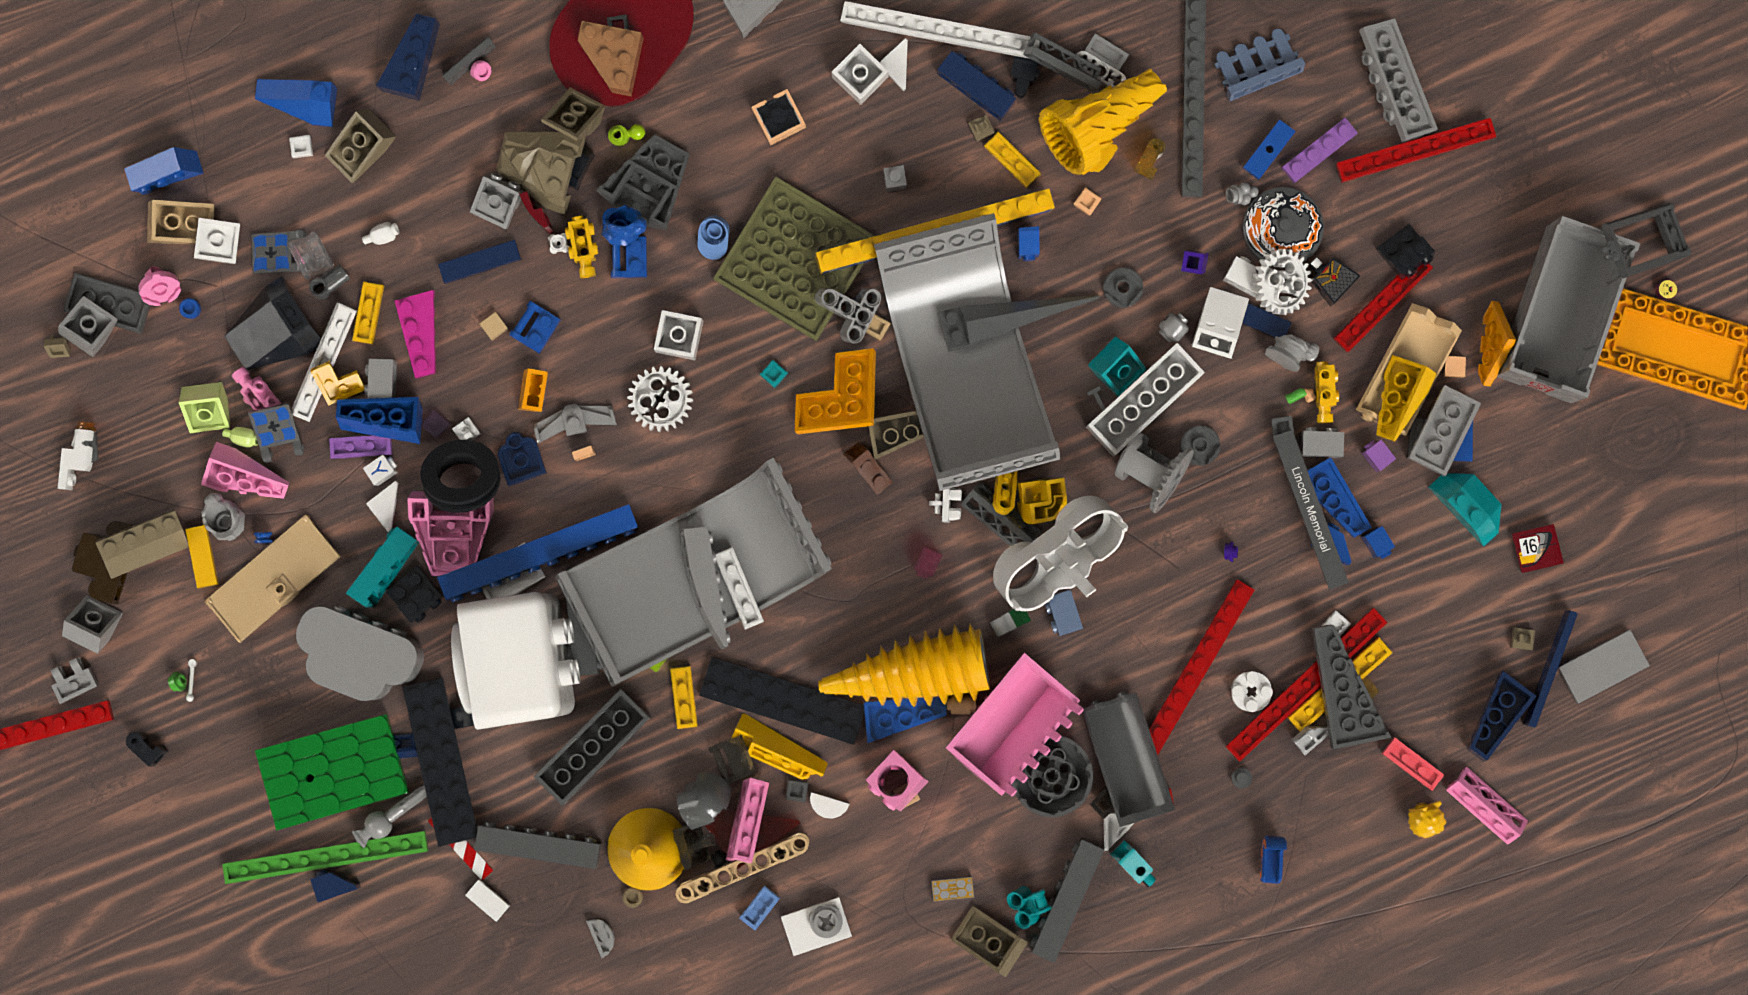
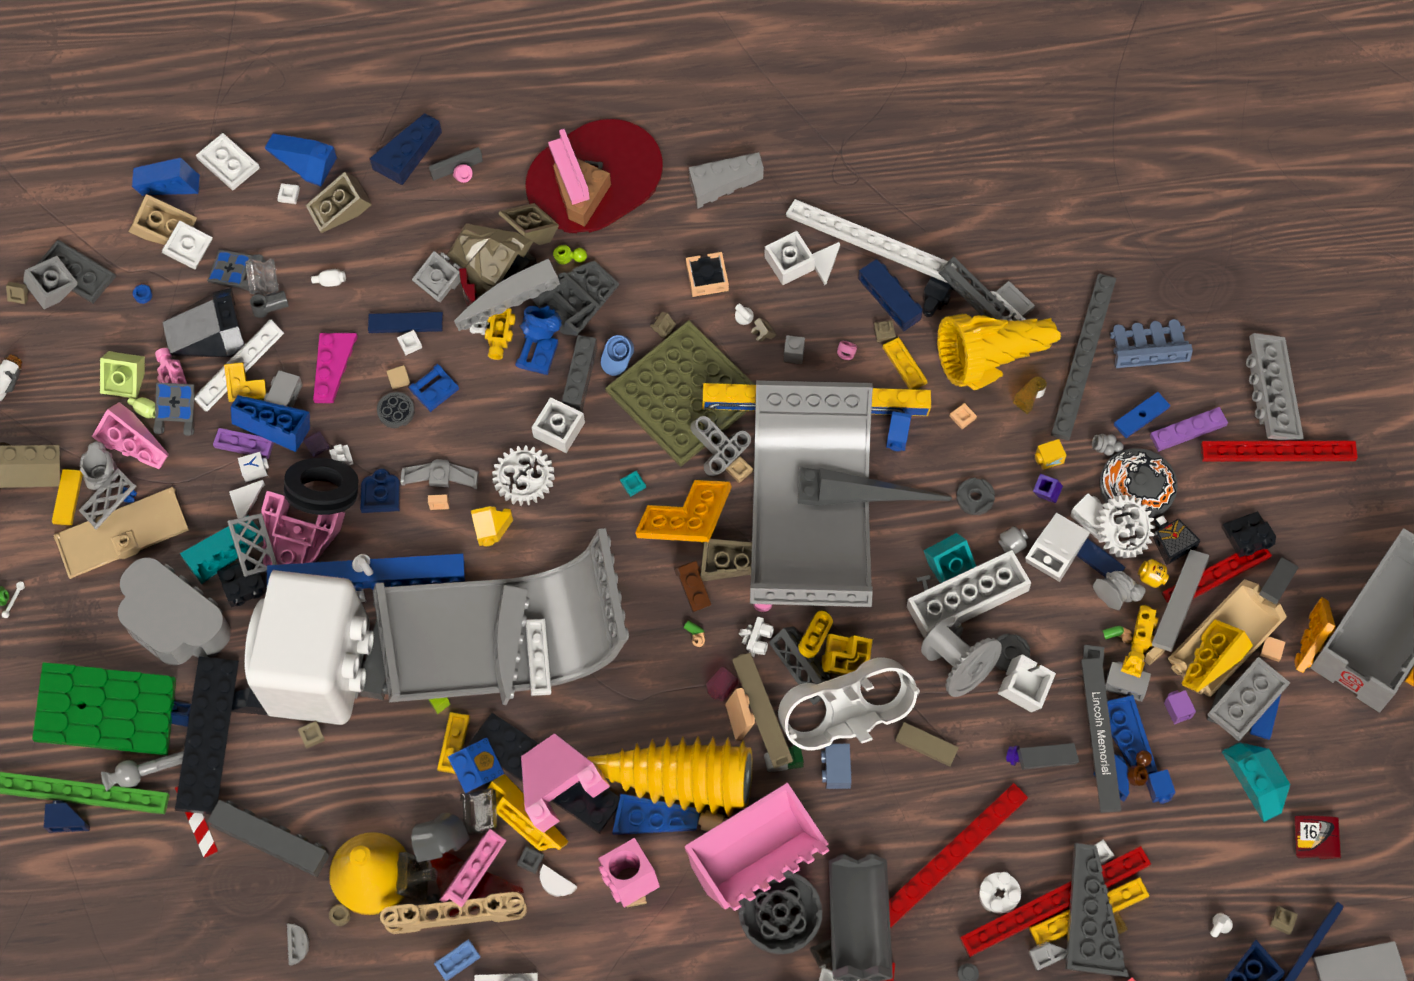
camera: 15 degrees right, 20 degrees down
bright pink tile [138,266,181,306] -> none
yellow tile [352,281,384,345] -> none
white tile [465,879,510,922] -> none
light orange brick [518,368,548,412] -> none
dark grey brick [534,689,652,806] -> none
none -> light grey window [79,468,137,530]
none -> white plate [196,133,260,190]
none -> light grey window [227,513,277,577]
none -> dark tan tile [298,721,325,749]
none -> white plate [352,554,373,576]
none -> tile [377,392,415,429]
none -> white tile [397,330,422,356]
none -> blue slope [448,738,505,793]
none -> light grey slope [454,259,560,331]
none -> yellow slope [471,506,513,546]
none -> bright pink wedge [521,733,610,833]
none -> bright pink fence [548,129,589,205]
none -> dark grey brick [562,335,598,412]
none -> dark tan tile [651,312,676,338]
none -> arm [684,620,705,647]
none -> light nougat tile [725,688,755,741]
none -> dark tan brick [732,653,793,769]
none -> white plate [735,303,753,325]
none -> dark tan tile [751,318,777,342]
none -> bright pink tile [837,341,857,360]
none -> dark tan tile [895,722,959,767]
none -> white piece [998,655,1056,712]
none -> dark grey tile [1017,743,1079,770]
none -> yellow brick [1034,439,1066,470]
none -> yellow brick [1121,650,1145,678]
none -> reddish brown plate [1127,750,1152,786]
none -> yellow head [1138,559,1169,588]
none -> tan tile [1144,647,1165,666]
none -> light grey tile [1152,549,1209,652]
none -> white plate [1210,913,1233,937]
none -> dark grey tile [1259,557,1299,605]

